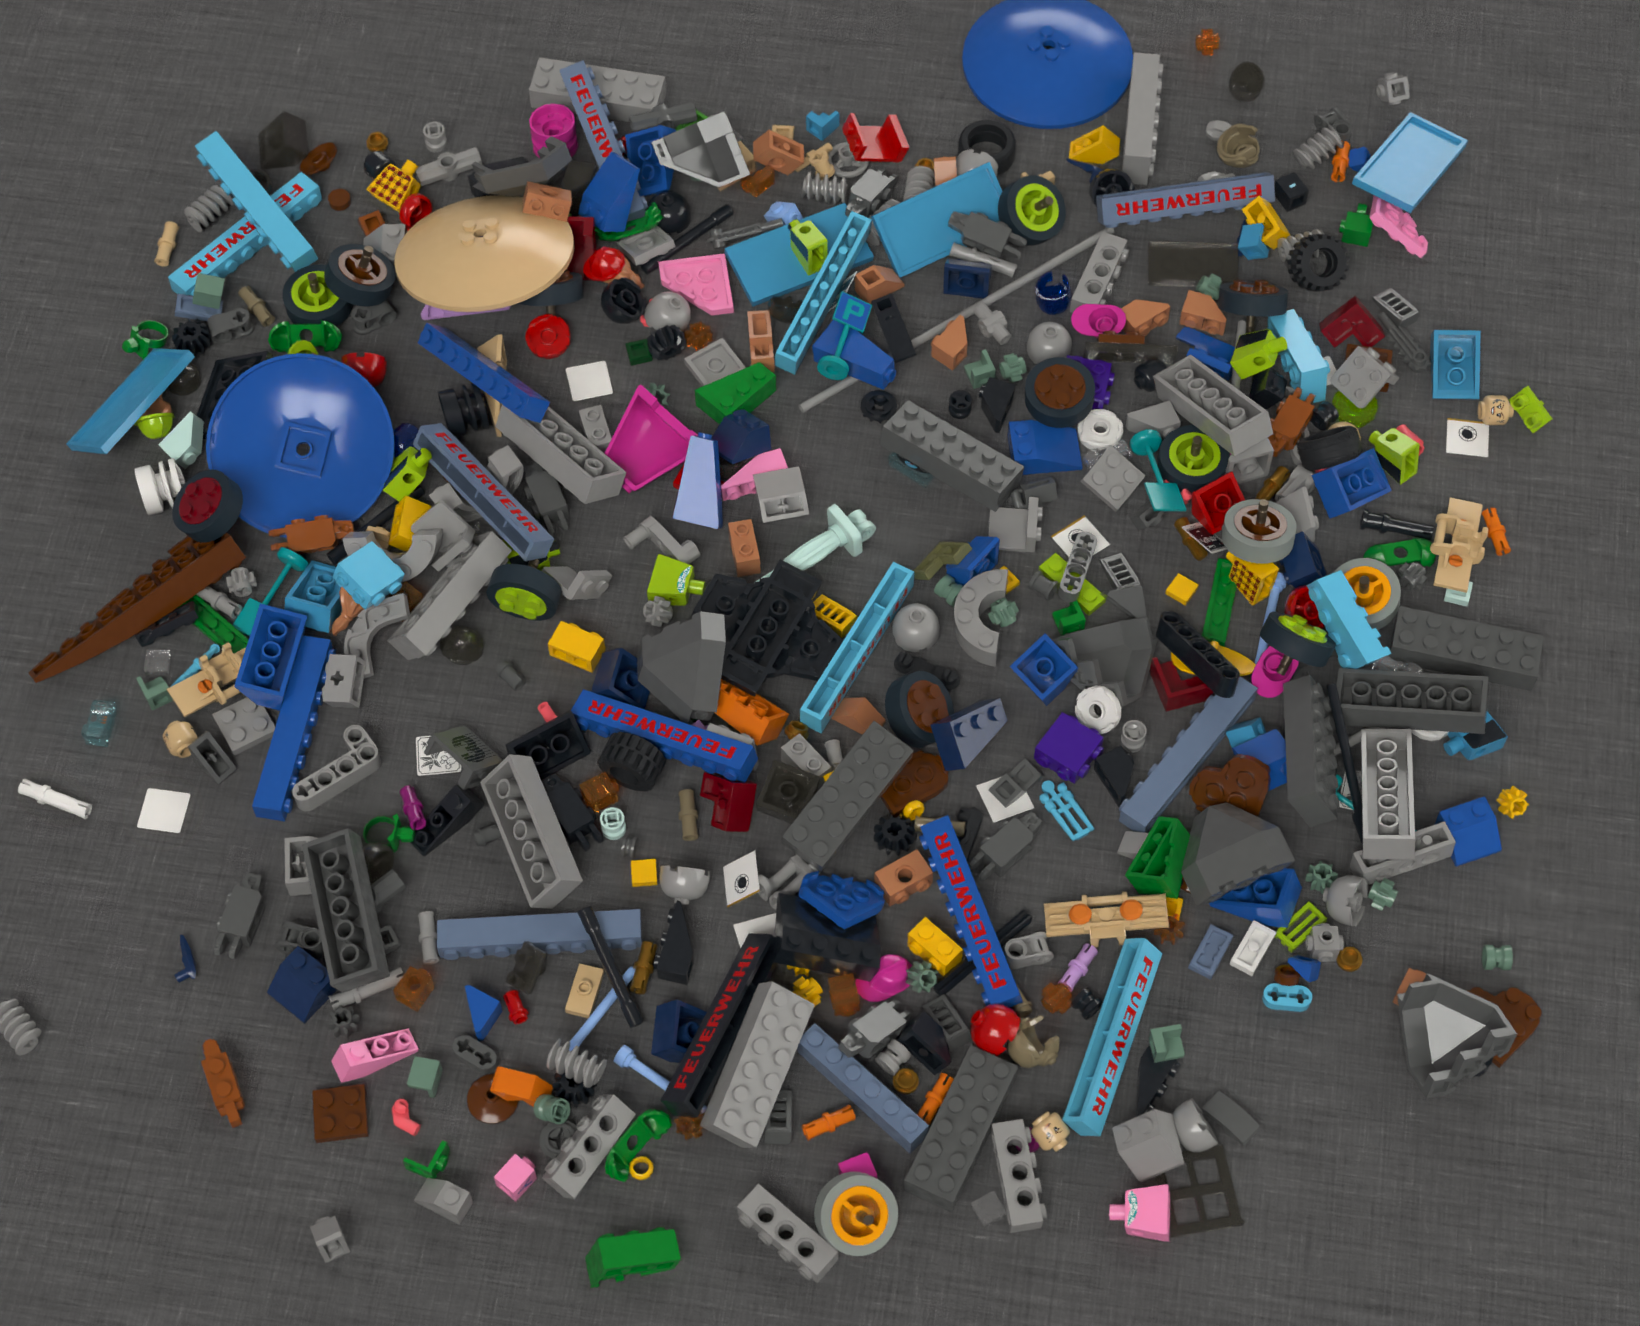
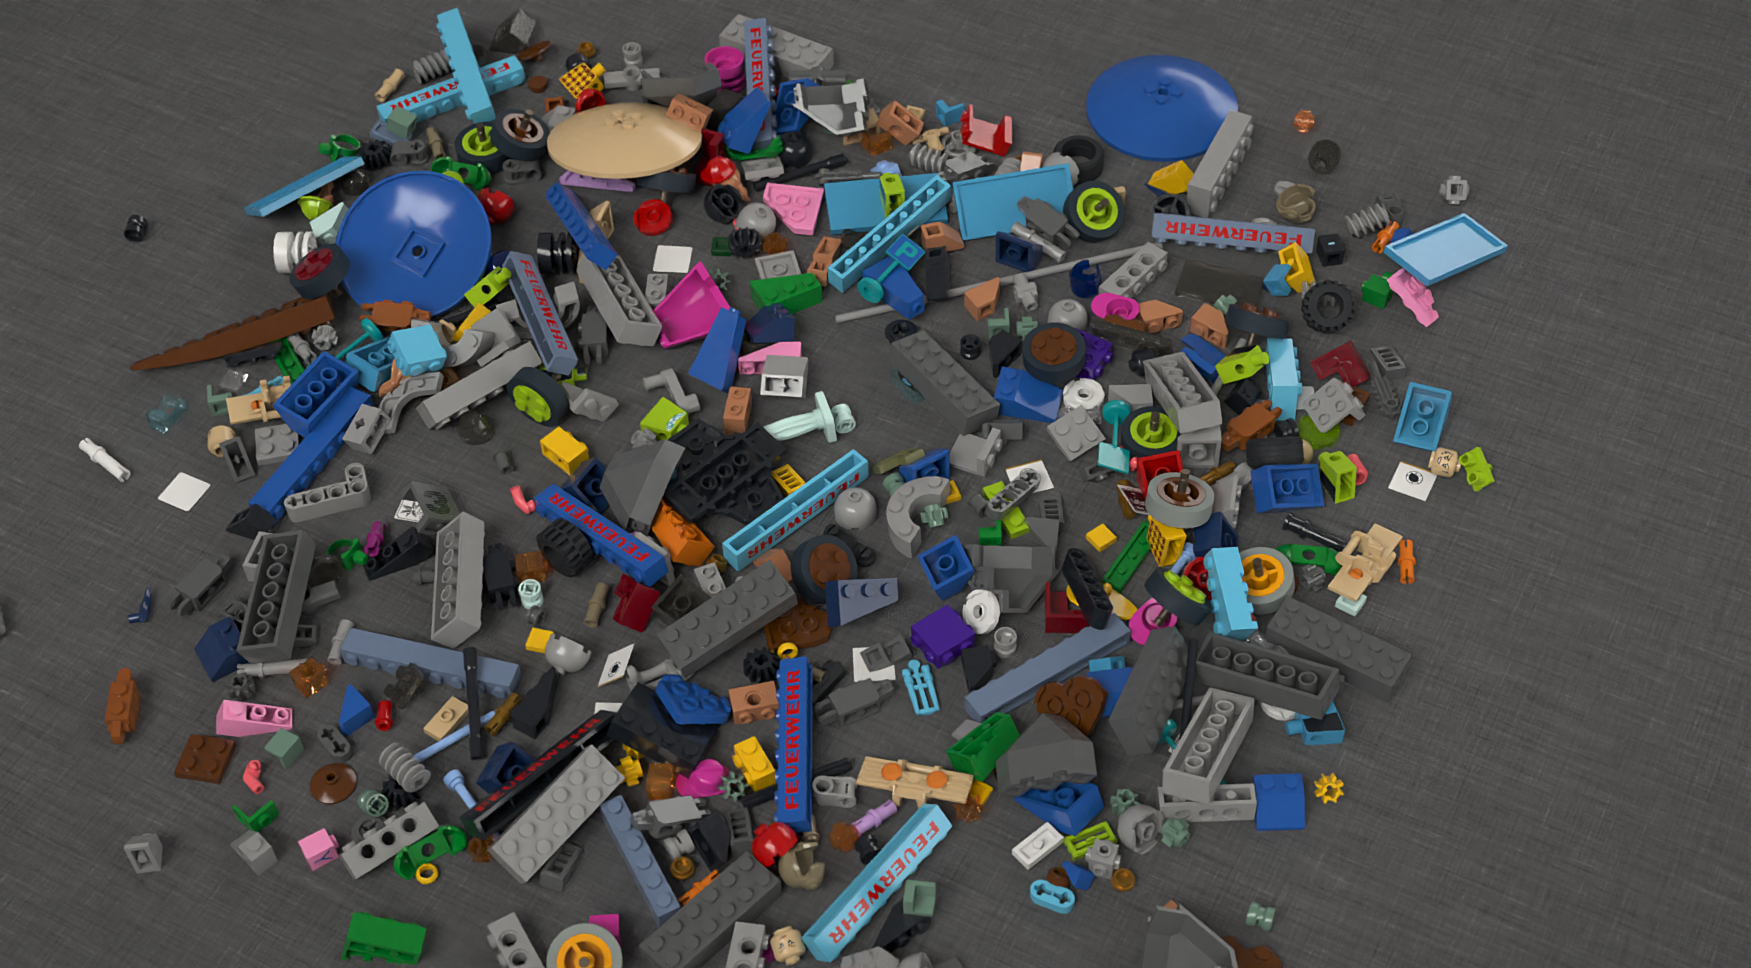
camera: 20 degrees right, 10 degrees down
orange slope [490,1066,553,1107] -> none
black slope [505,710,591,780] -> none
orange pin [801,1104,856,1141] -> none
sand blue plate [1188,924,1234,980] -> none
none -> black slope [226,503,276,540]

